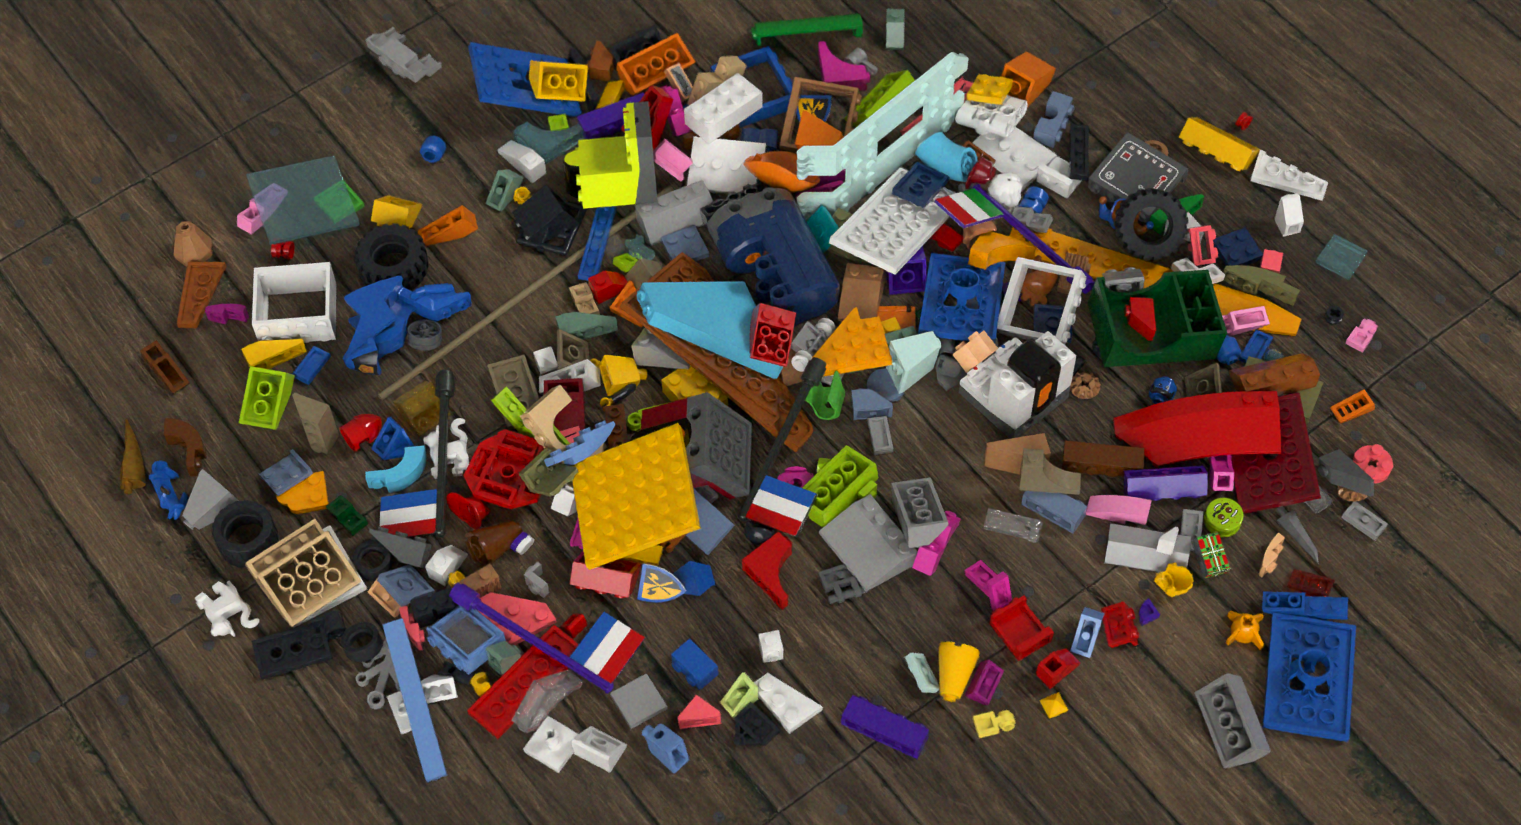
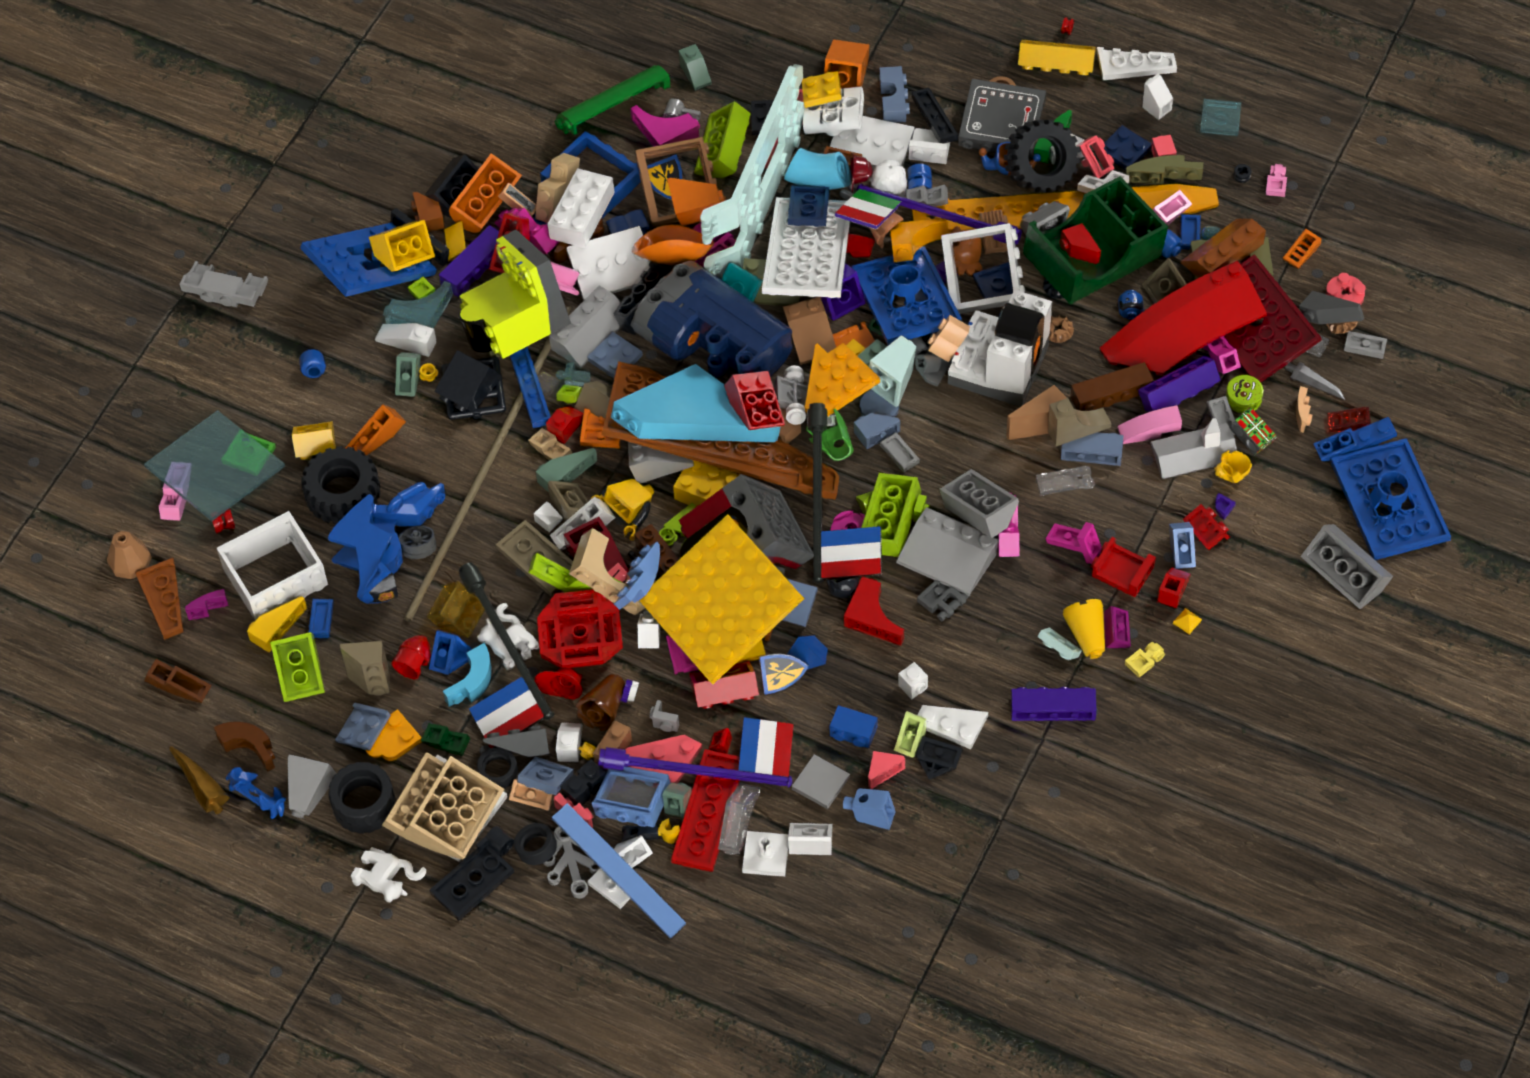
camera: 25 degrees left, 0 degrees up
olive bracket [518,448,578,496] -> none
light orange piece [1226,611,1264,650] -> none

